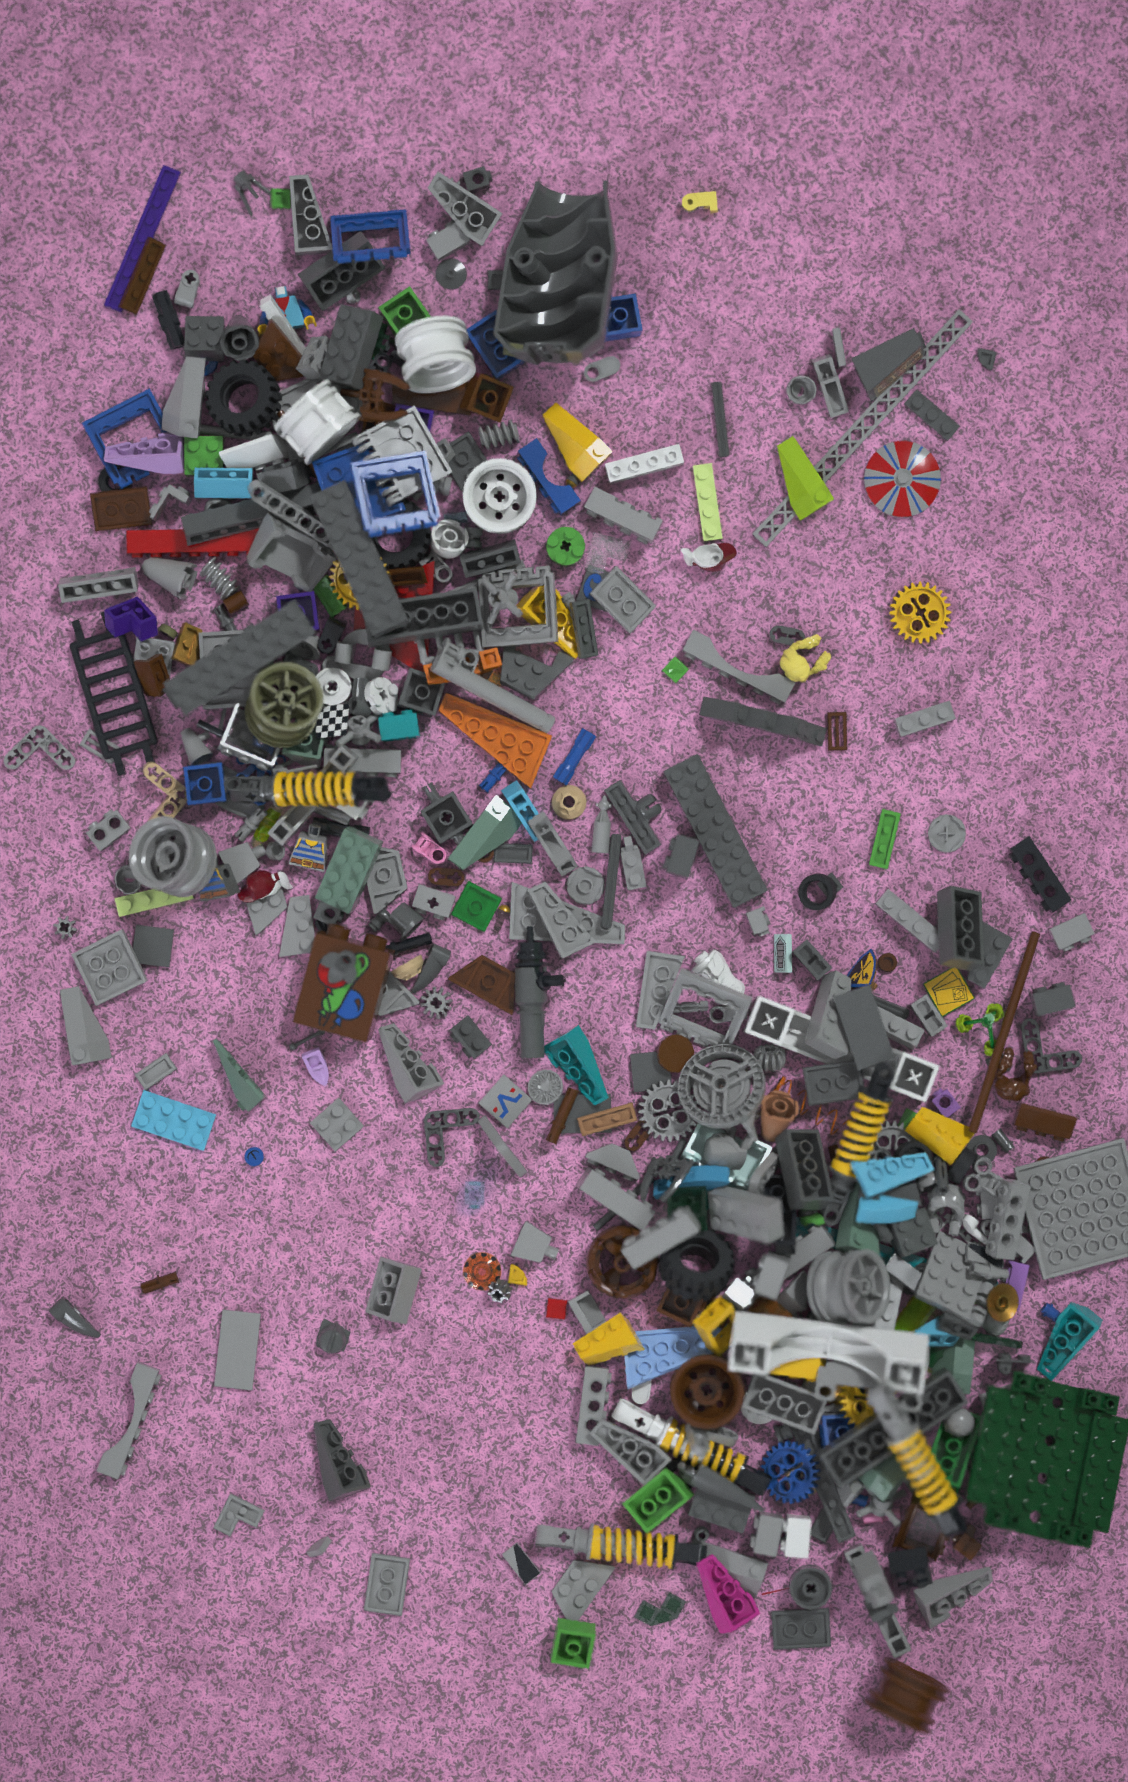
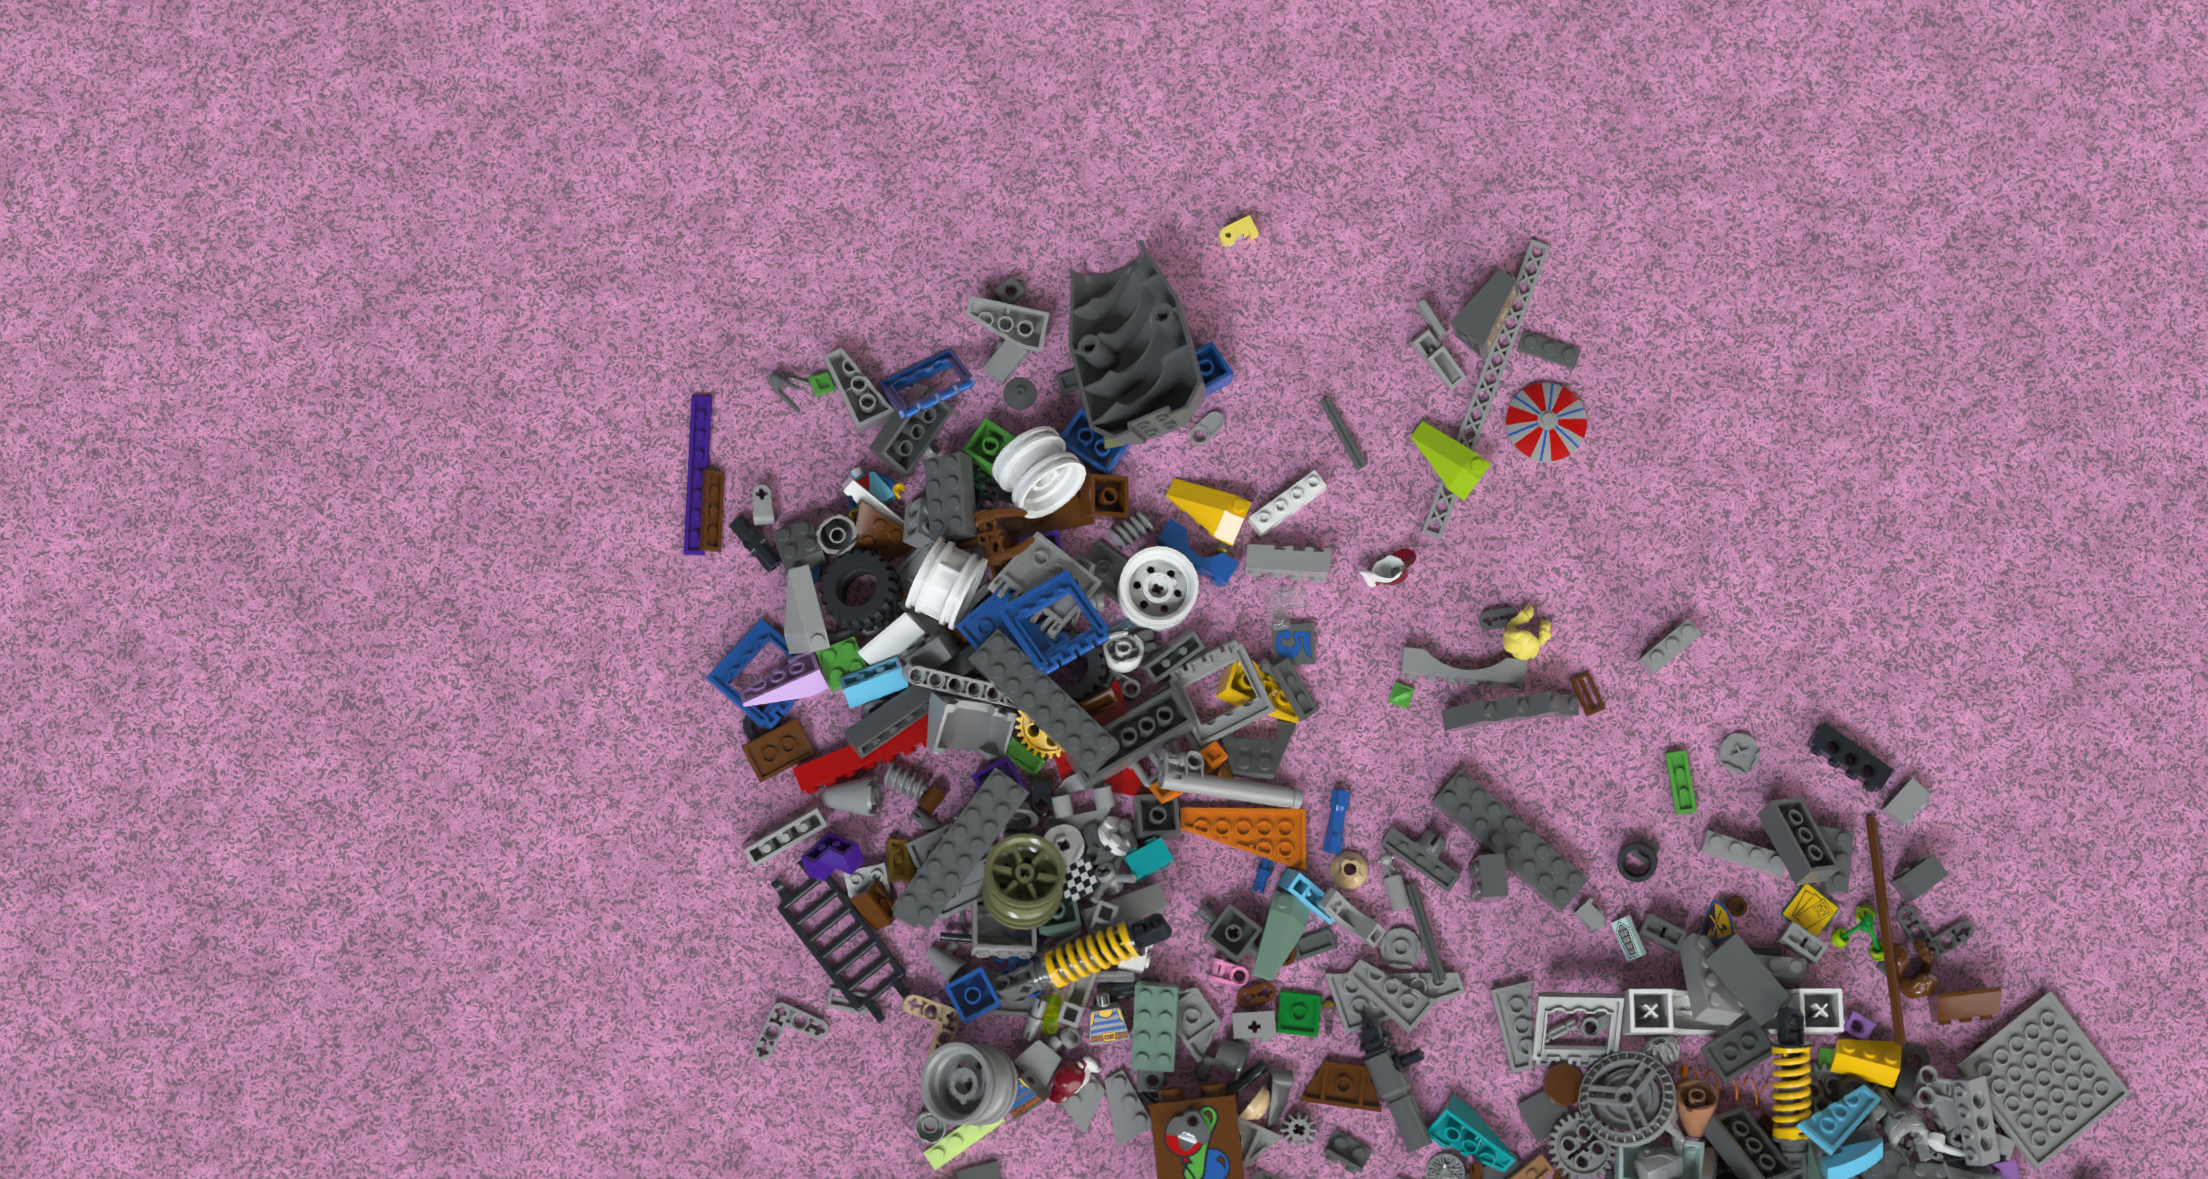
camera: 30 degrees left, 10 degrees down
light grey brick [86,809,132,852] -> none
light grey bracket [149,484,192,522] -> none
olive tile [158,623,178,640] -> none
light grey bar [481,572,523,624] -> none
bright green brick [546,527,585,567] -> none
light grey tile [589,566,656,634] -> none
light grey hinge [621,836,647,890] -> none
white animal [691,949,745,1005] -> none
yellowish green plate [693,463,723,542] -> none
light grey hair [786,375,817,404] -> none
yellow gear [889,581,952,644] -> none
dark grey tile [977,348,997,371] -> none
dark grey pin [991,1128,1014,1153] -> none

